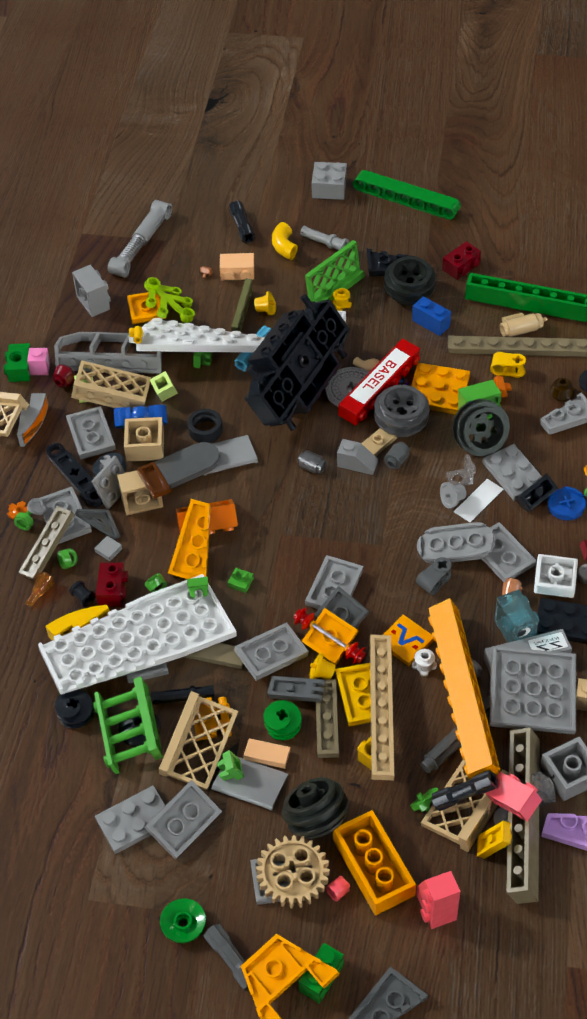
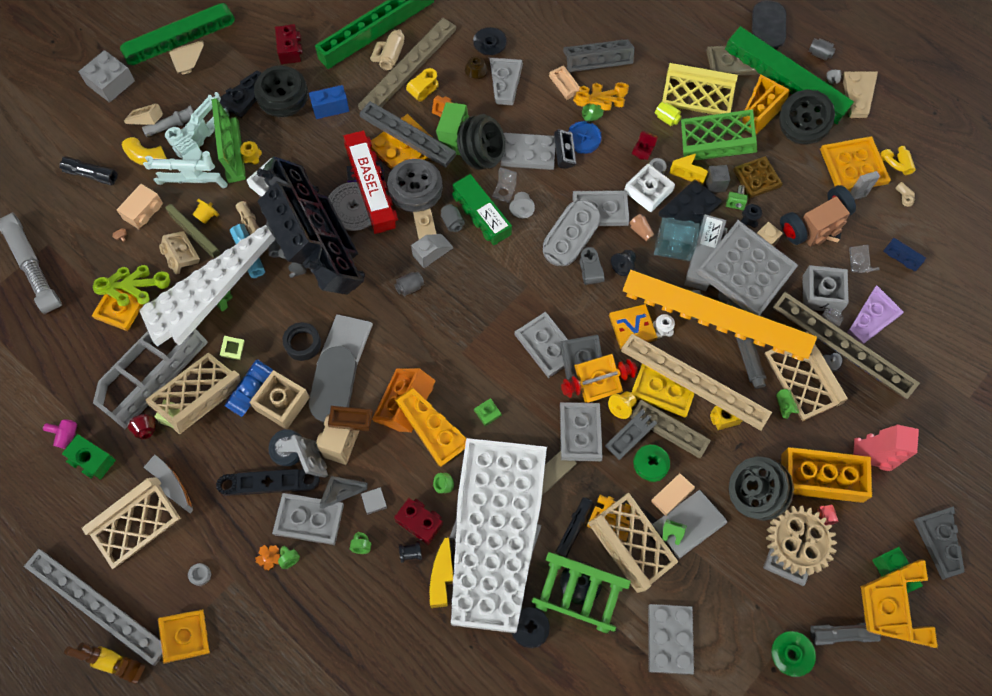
camera: 60 degrees left, 15 degrees up
dark tan plate [18,506,75,581] -> none
clear orange cone [25,572,55,607] -> none
bright pink brick [27,348,50,376] -> none
light grey piece [27,498,47,515] -> none
light grey plate [66,406,116,460] -> none
light grey brick [72,264,111,317] -> none
yellow arm [129,326,143,344] -> none
light grey plate [144,780,222,859] -> none
bright green tile [187,577,208,598] -> none
tan arm [353,357,380,372] -> none
black axle [432,769,498,811] -> none
white sticker [454,479,504,522] -> none
yellow plate [477,820,512,859] -> none
coral brick [485,772,542,822] -> none
none -> dark pink piece [43,419,78,449]
none -> tan slope [124,104,163,125]
none -> light aqua piece [143,92,229,188]
none -> tan bracket [159,231,200,274]
none -> tan slope [169,40,204,74]
none -> dark grey plate [359,101,456,168]
none -> green brick [452,174,512,246]
none -> black piece [611,249,636,276]

